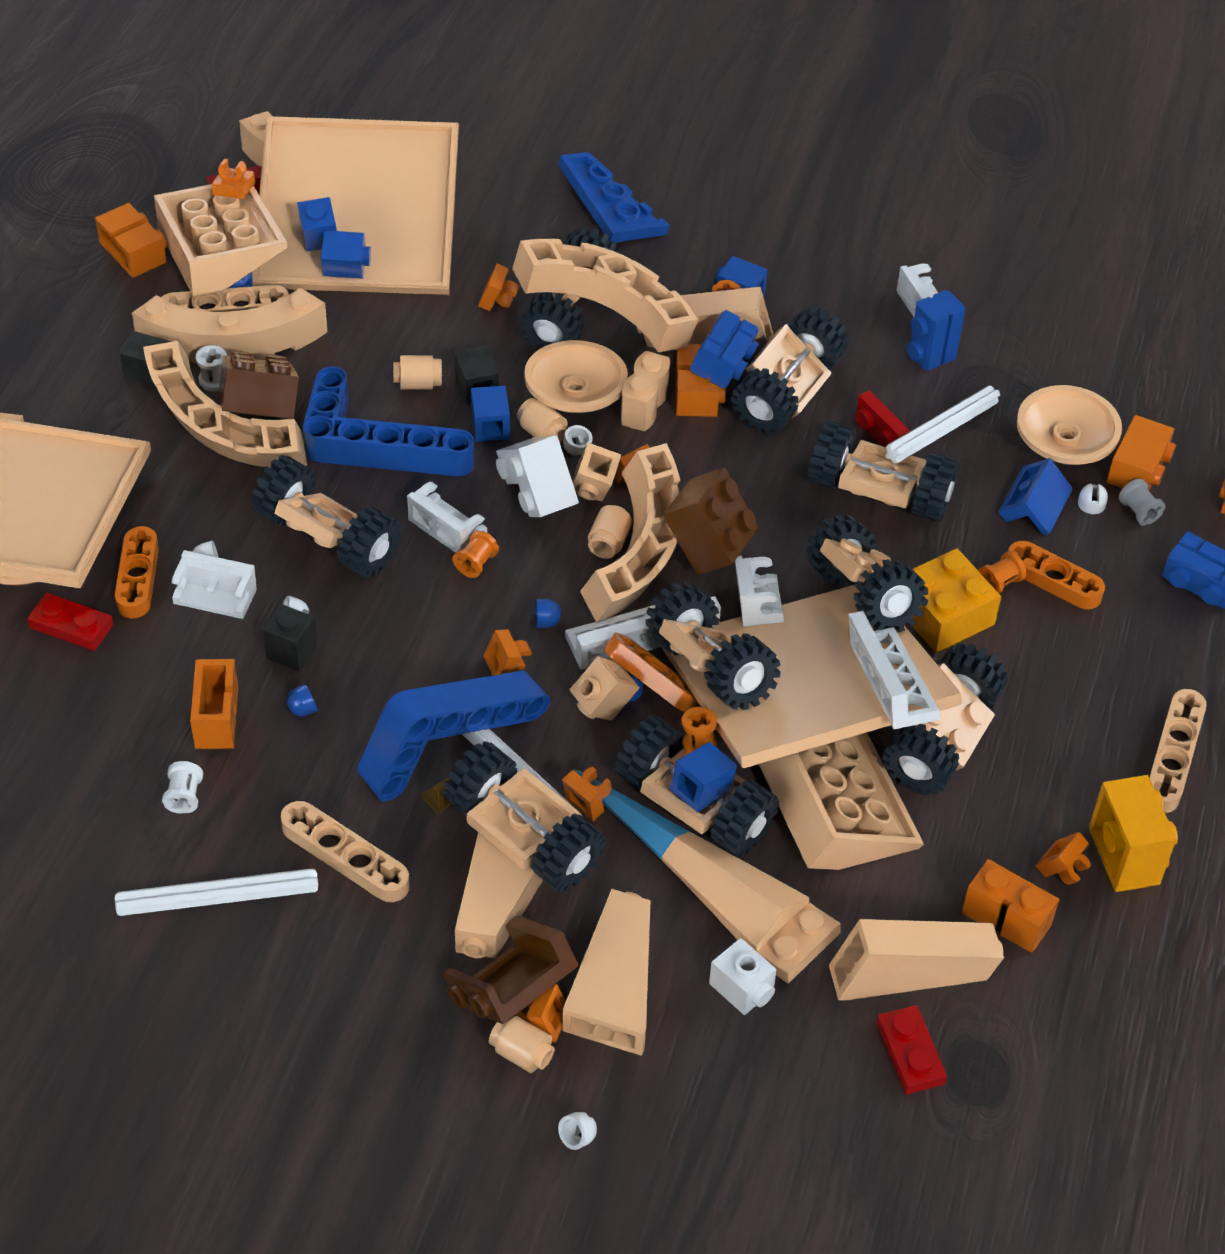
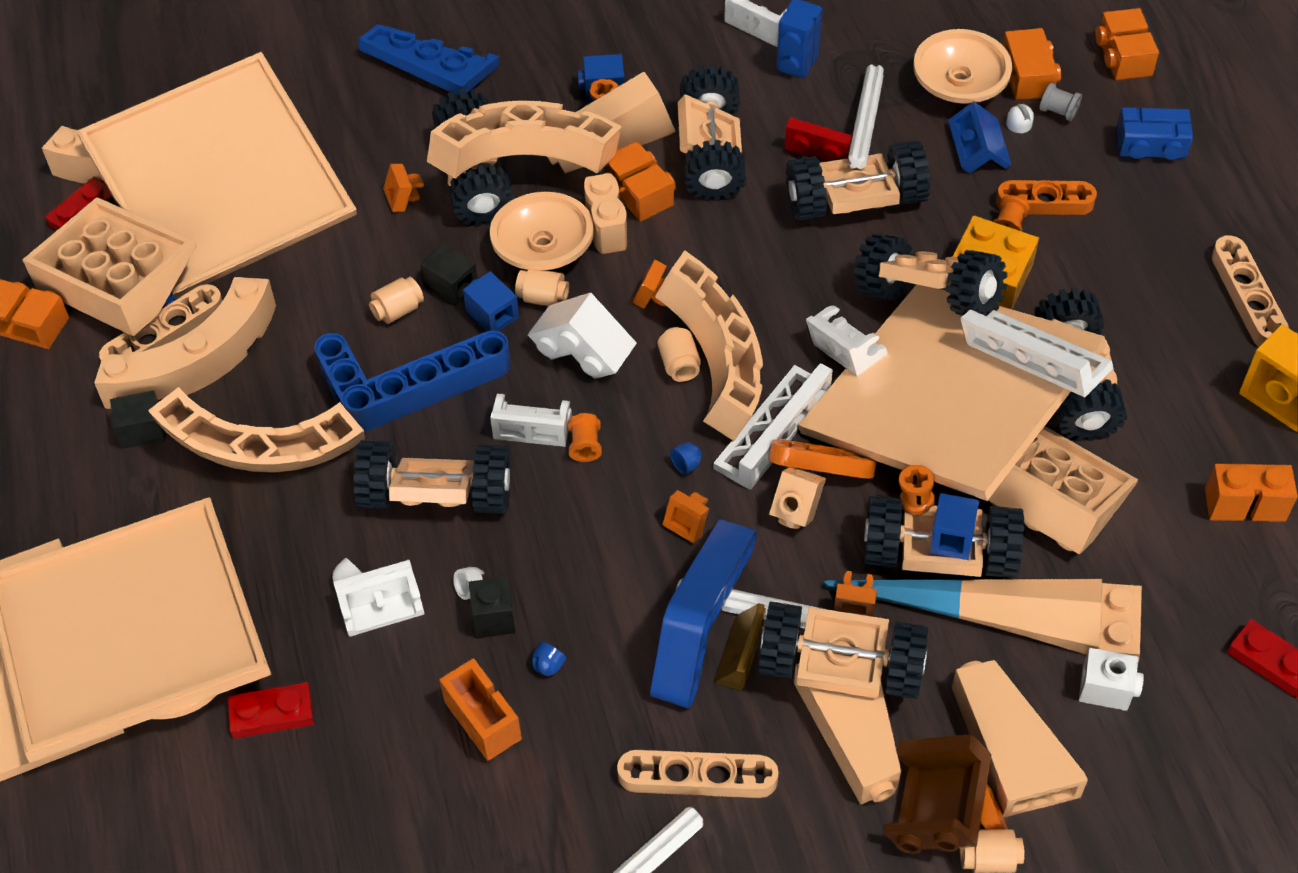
camera: 30 degrees left, 5 degrees up
orange beam [115,526,159,619] -> none
white bush [162,761,203,814] -> none
white bush [196,345,227,391] -> none
orange tile [212,159,255,199] -> none
reddish brown brick [218,351,299,419] -> none
blue brick [297,197,337,251] -> none
blue brick [321,230,371,279] -> none
white hinge [563,425,592,456] -> none
light nougat brick [572,443,621,502] -> none
black plate [646,582,781,710] -> none
reddish brown brick [662,467,759,575] -> none
blue brick [690,310,759,389] -> none
light nougat slope [829,919,1004,1000] -> none
orange tile [1035,832,1091,885] -> none

